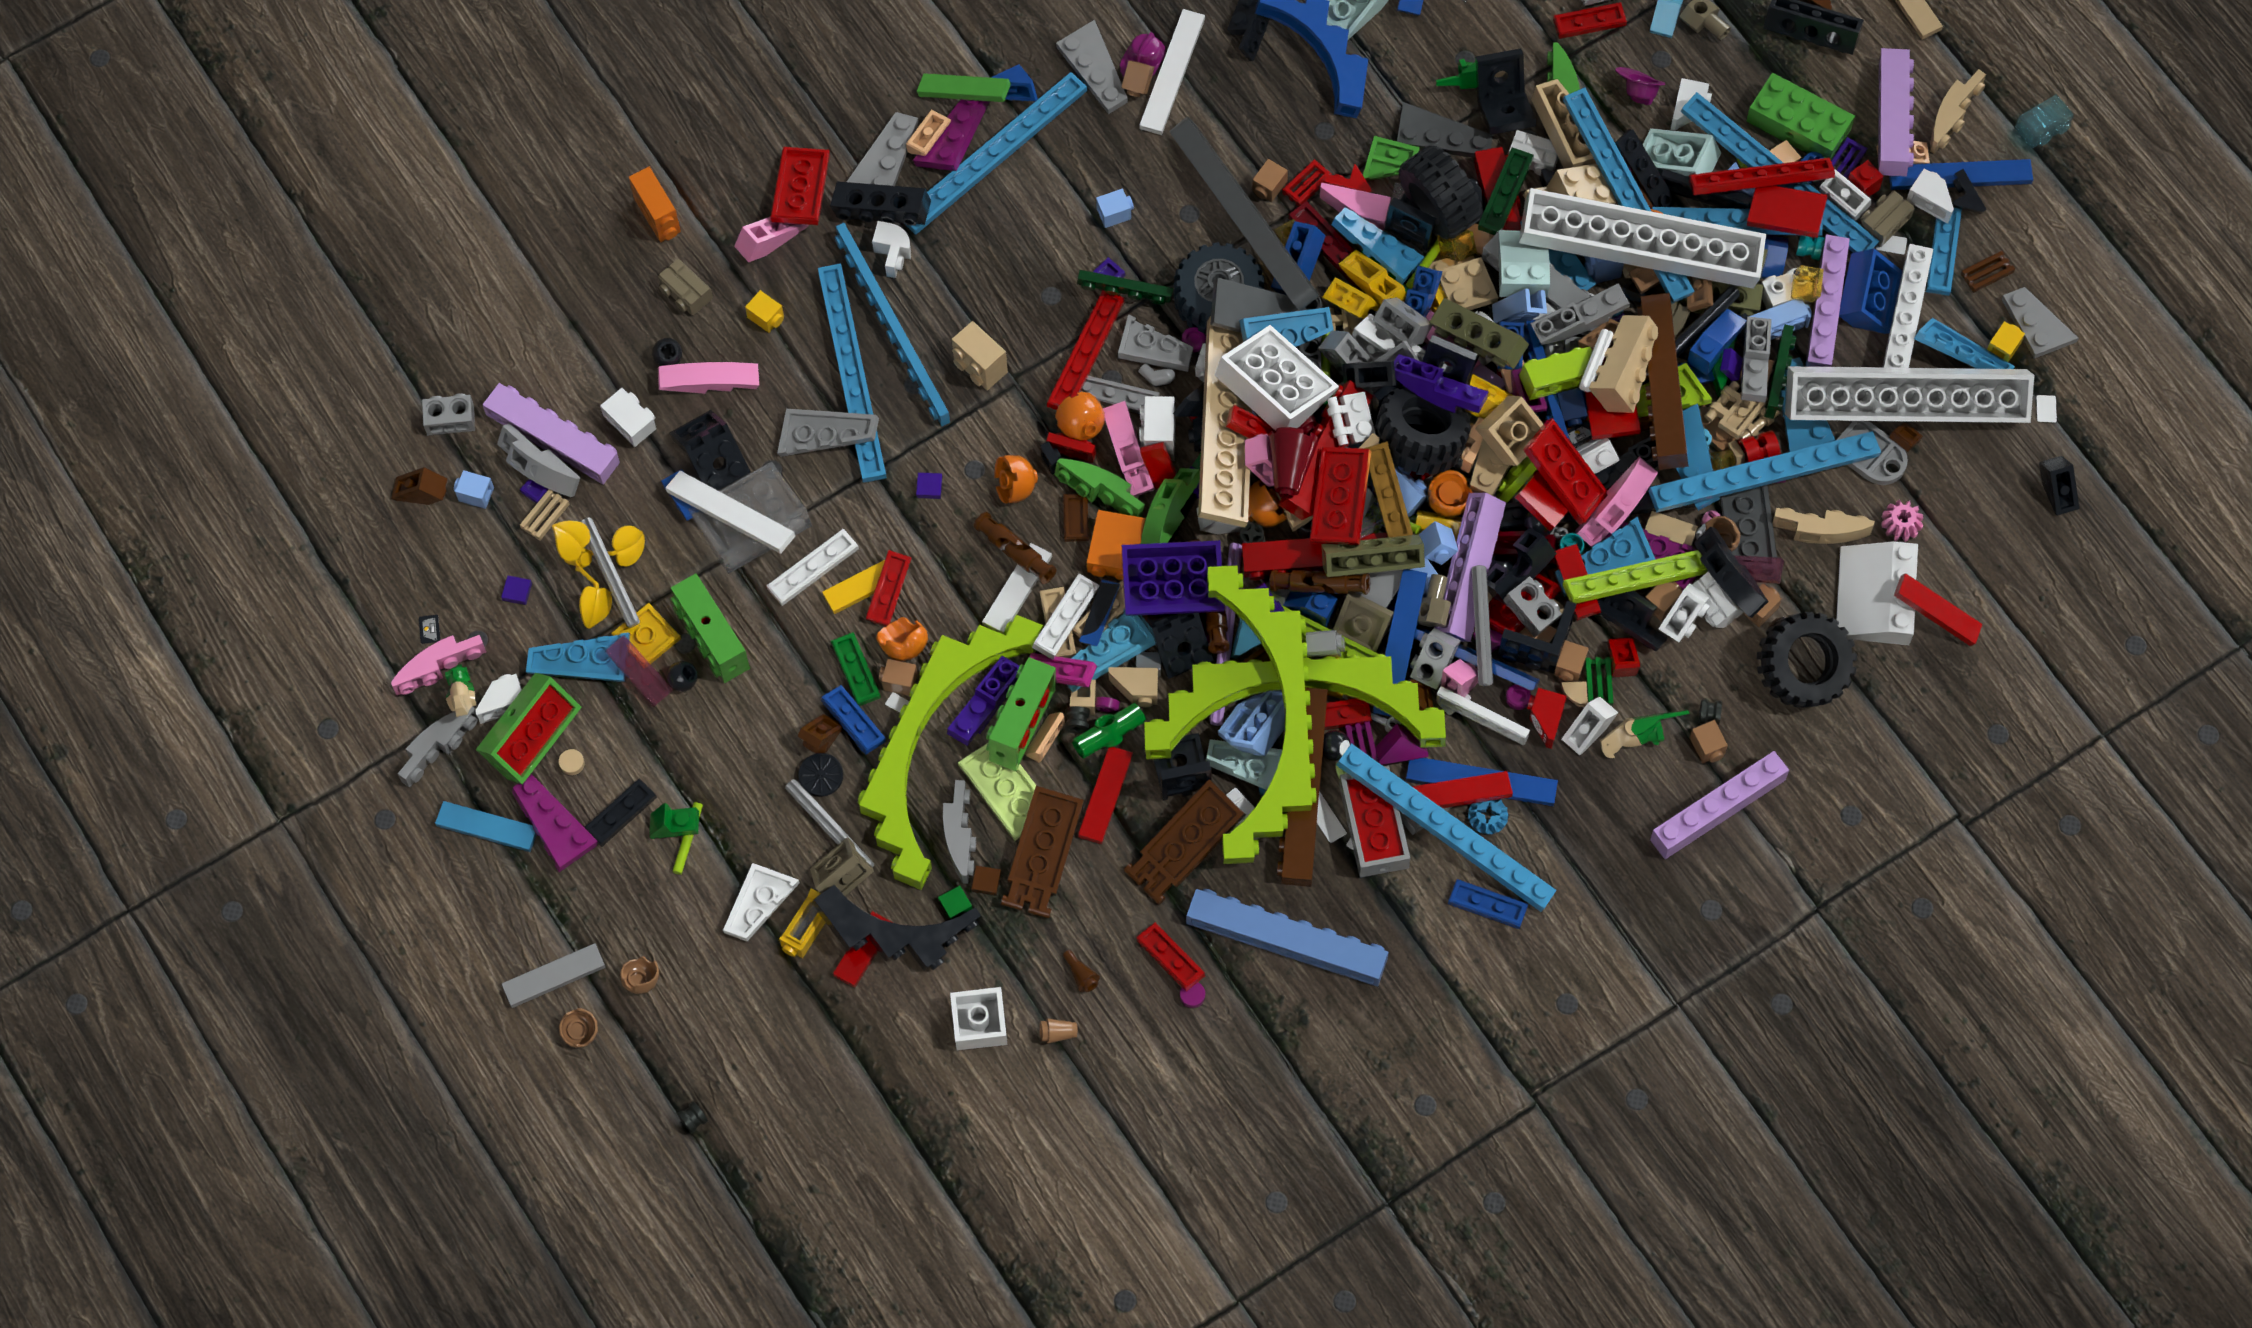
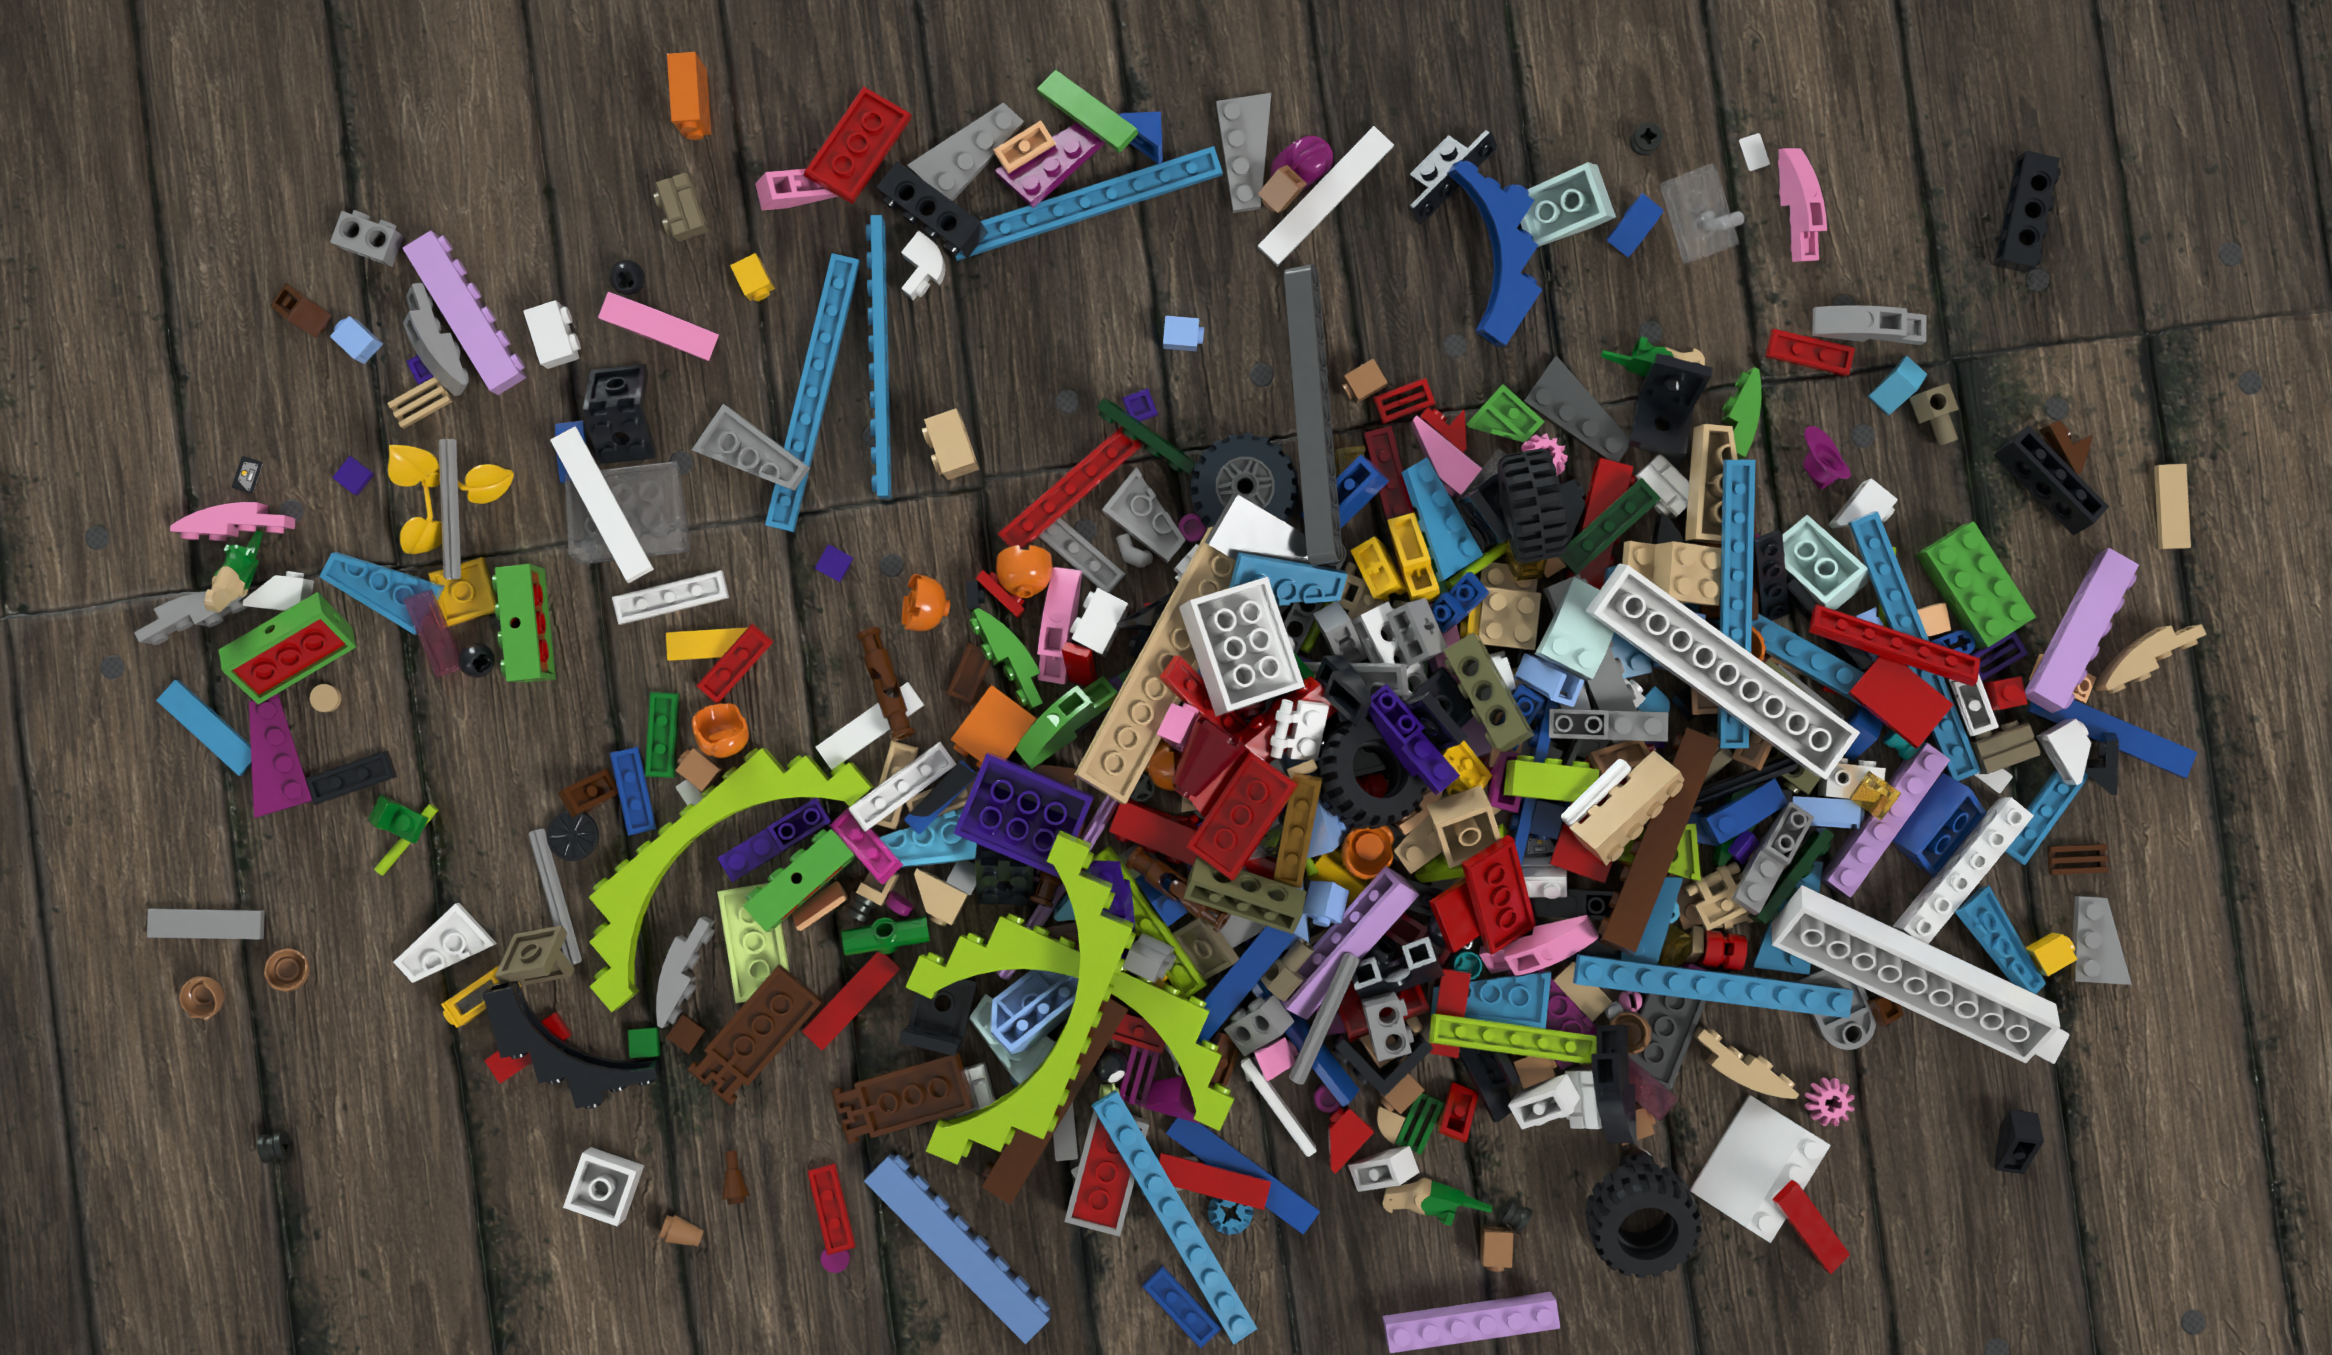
camera: 25 degrees right, 20 degrees up
clear light blue brick [2015,94,2074,149] -> none

